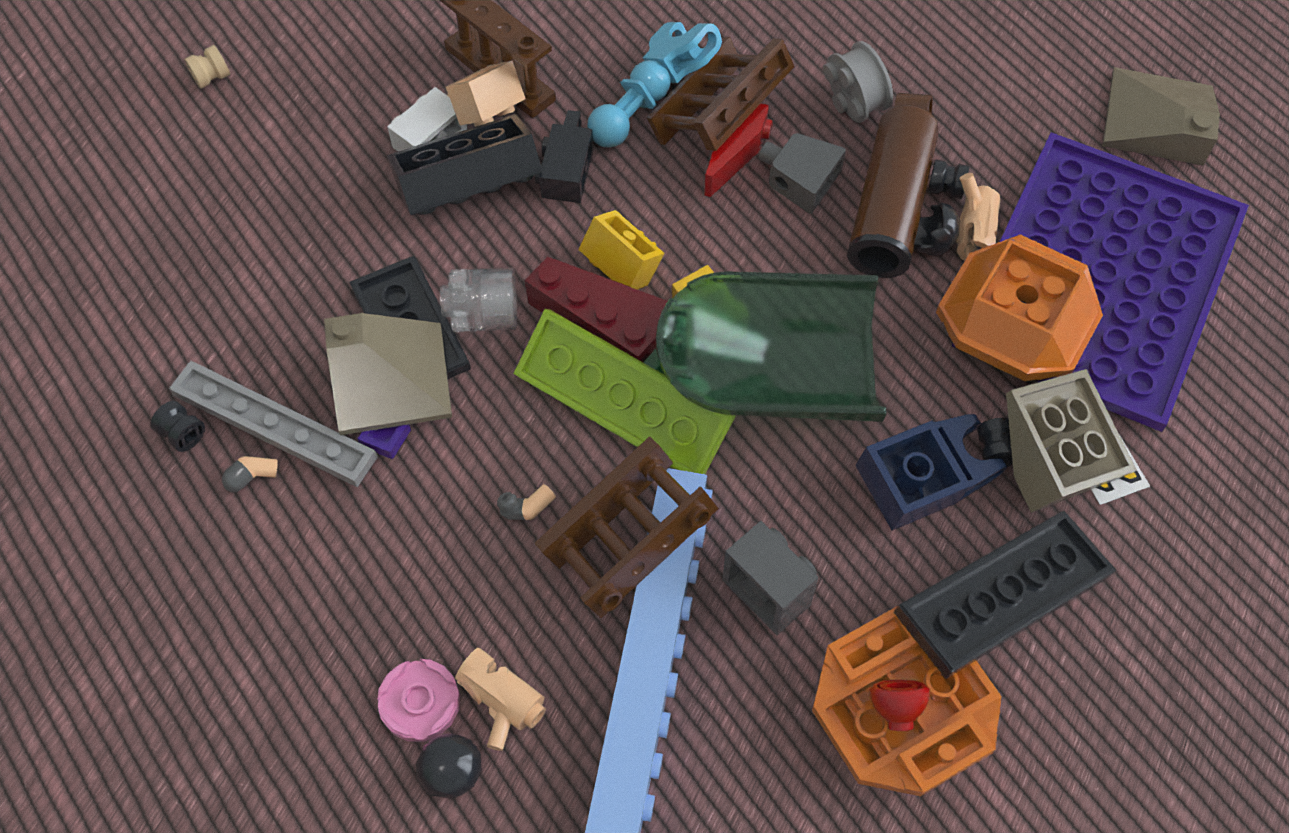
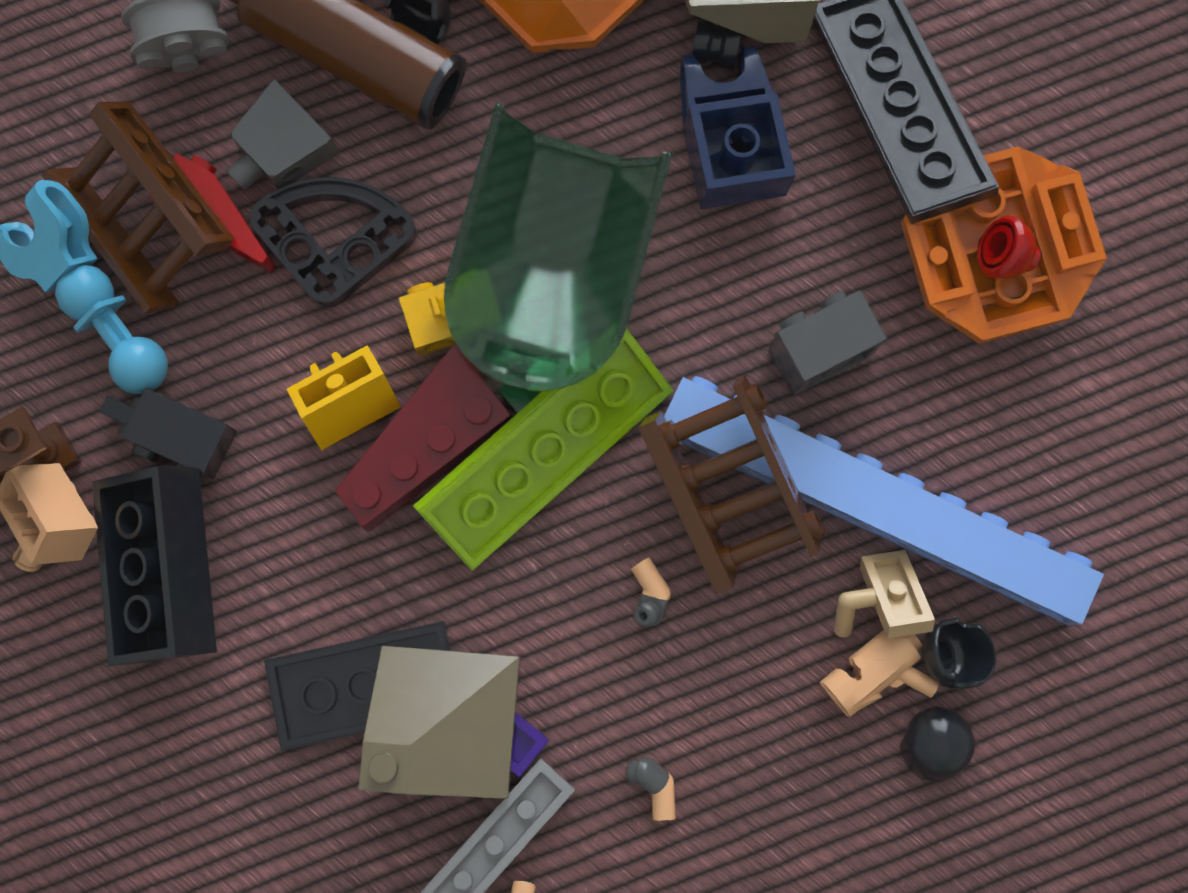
camera: 75 degrees left, 20 degrees up
bright pink tile [377,659,460,742] -> none
white brick [387,87,467,151] -> none
clear gear [440,268,517,332] -> none
none -> black beam [249,177,416,307]
none -> arm [626,757,676,821]
none -> tan plate [834,550,935,639]
none -> black hair [922,618,996,690]

